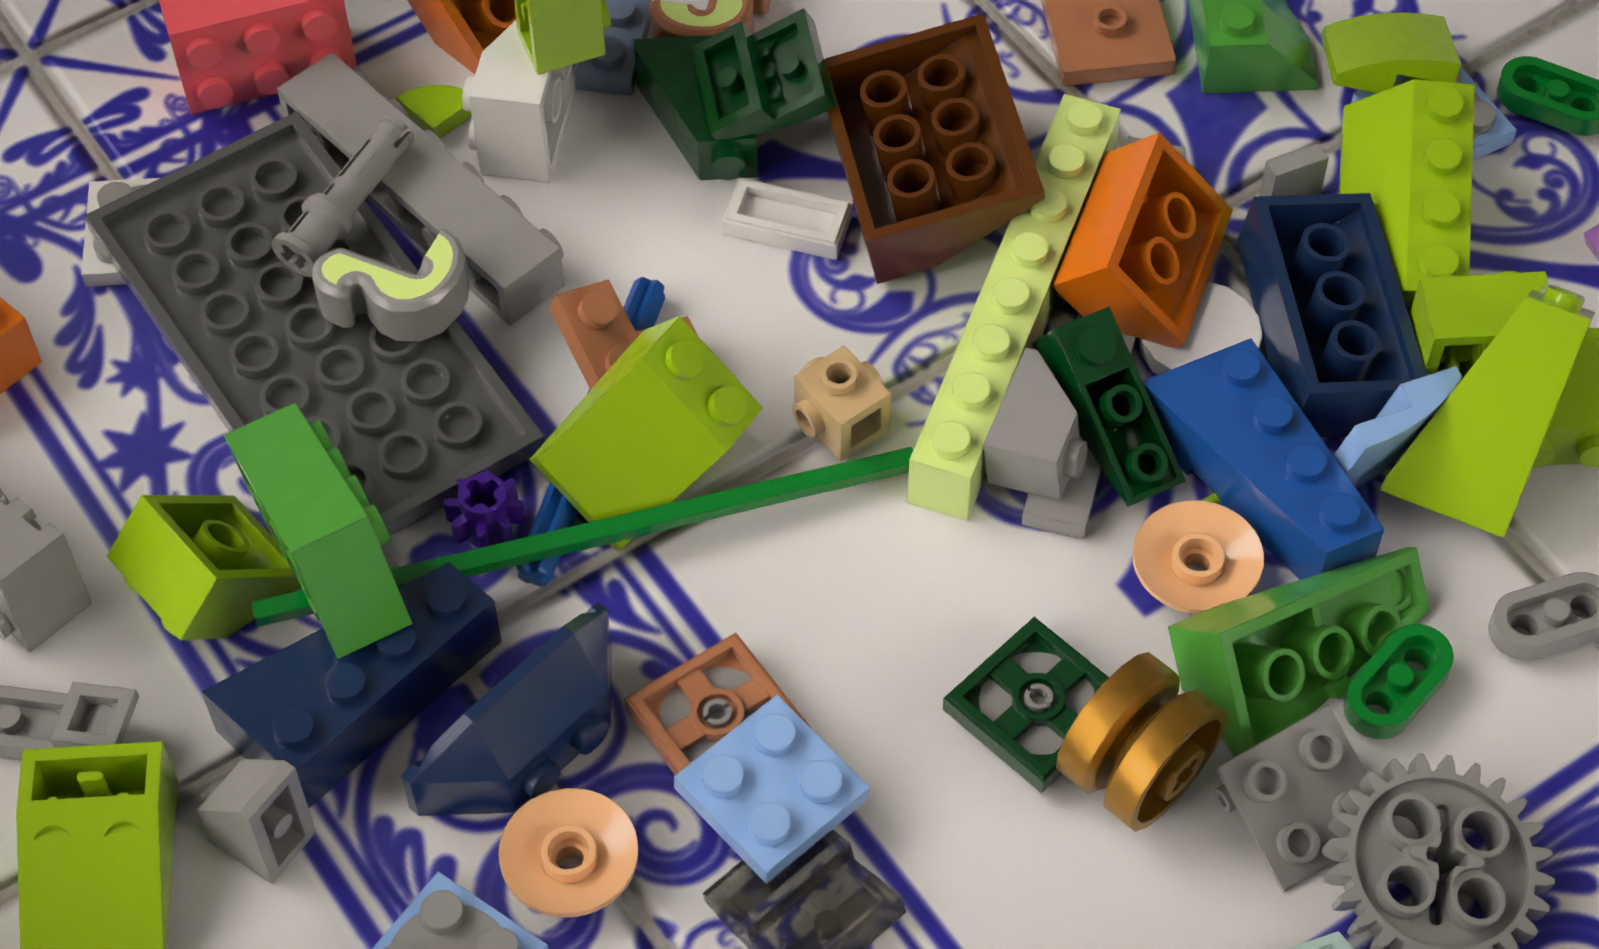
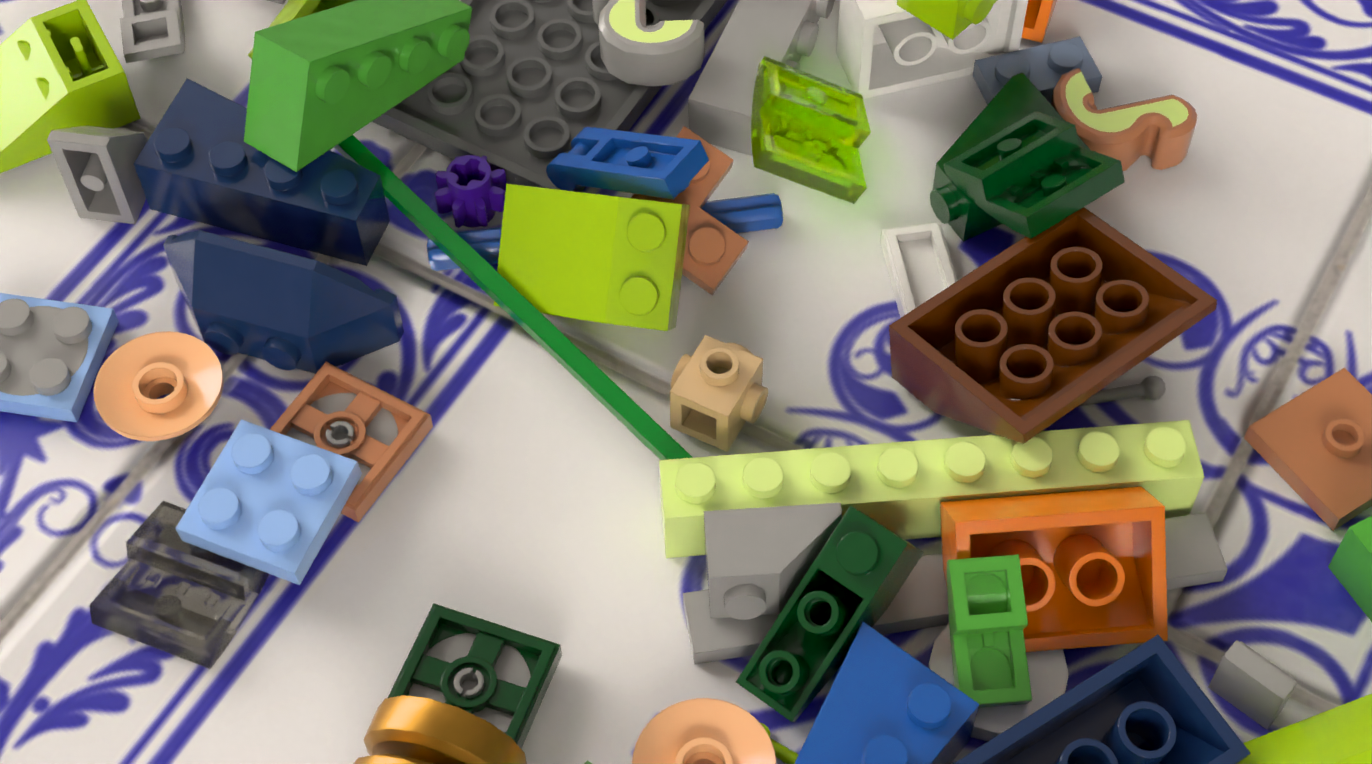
camera: 65 degrees right, 0 degrees up
none -> blue plate [546,127,709,199]
none -> clear neon green slope [751,56,871,204]
none -> bright green slope [947,554,1032,708]

